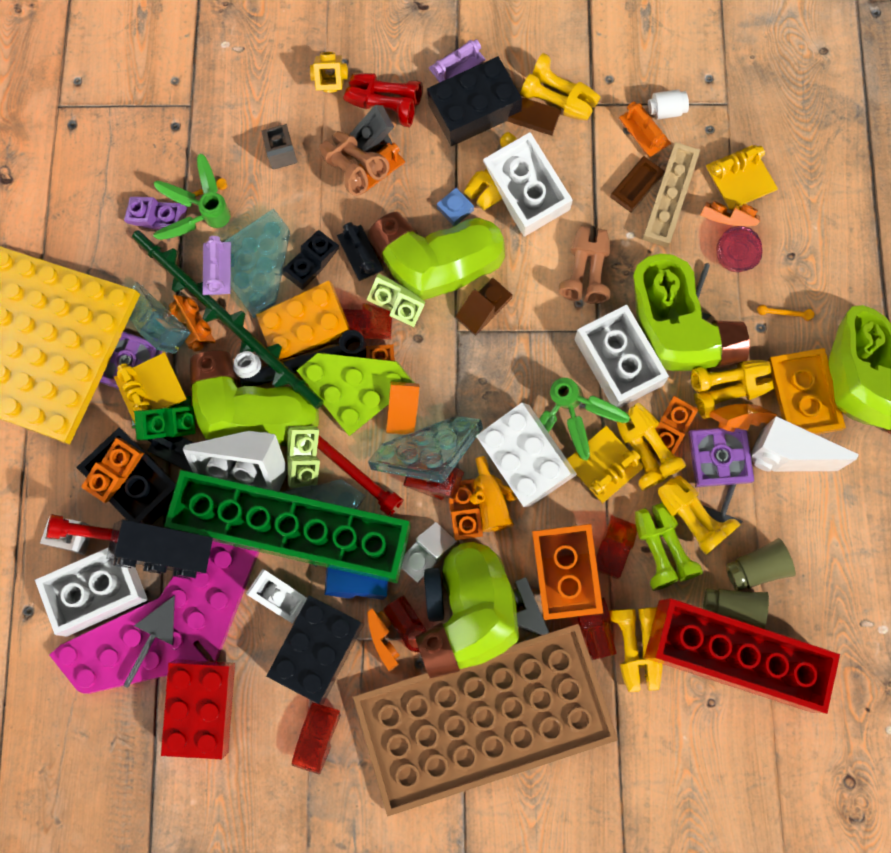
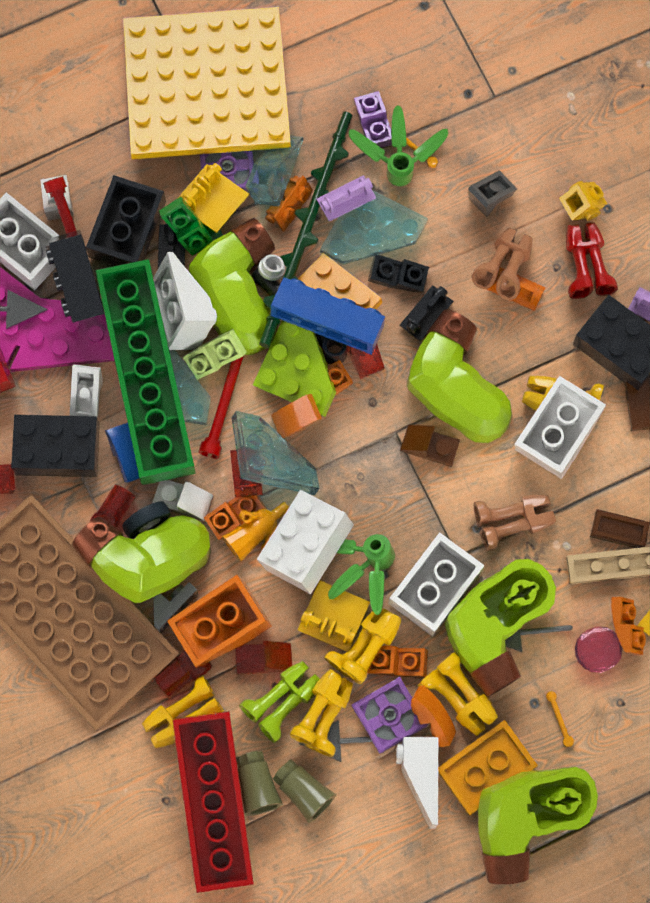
camera: 60 degrees right, 0 degrees up
orange slope [81,438,144,503] -> none
dark grey slope [350,105,394,153] -> none
yellowish green slope [367,273,426,327] -> none
orange slope [368,608,400,672] -> none
medium blue plate [436,188,474,226] -> none
none -> blue brick [271,277,385,355]

